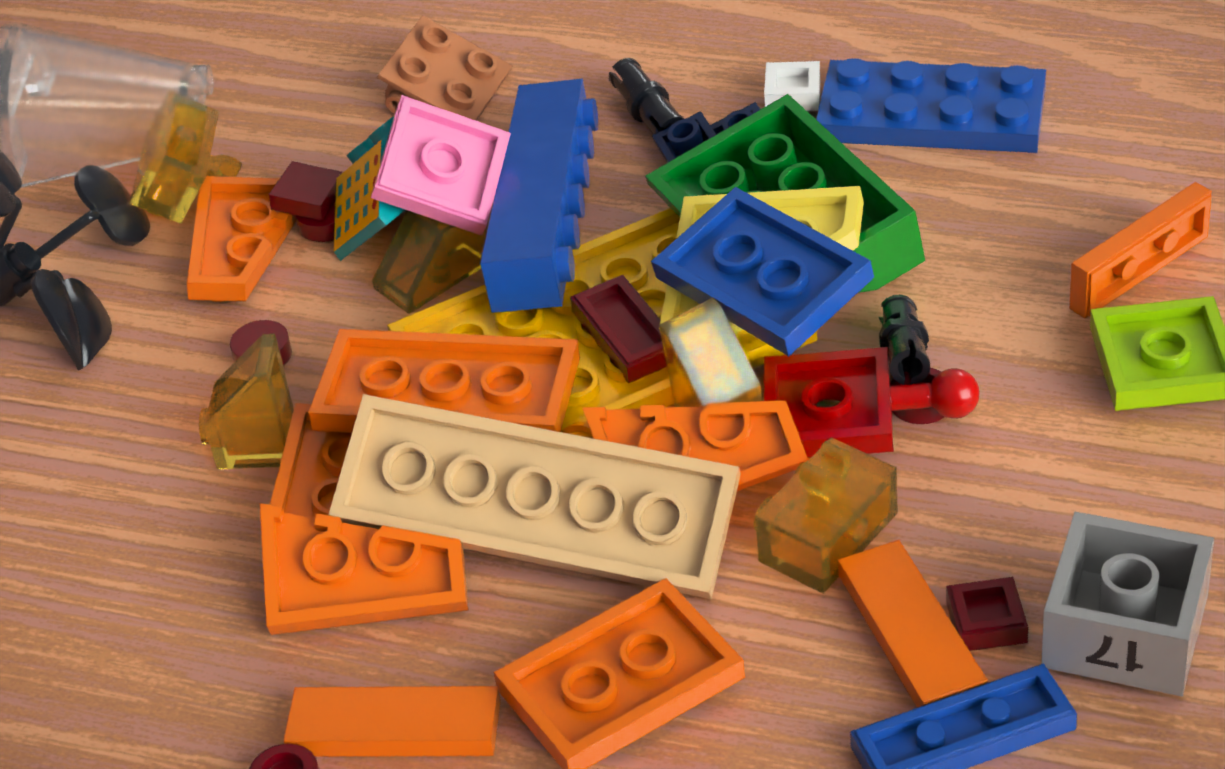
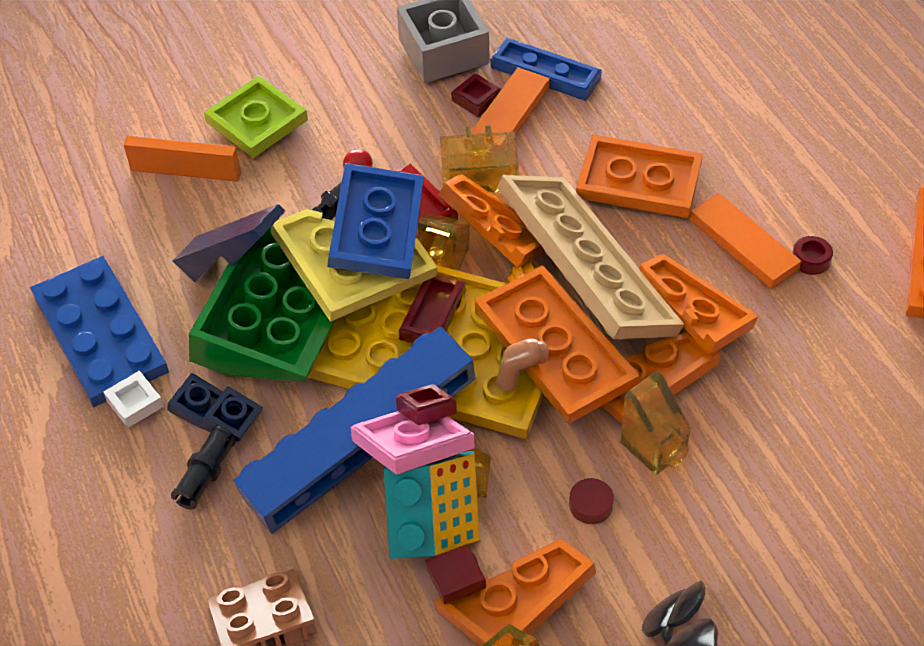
camera: 135 degrees left, 10 degrees up
none -> dark blue slope [172,204,285,282]
none -> dark red tile [396,384,457,425]
none -> nougat arm [496,338,549,390]

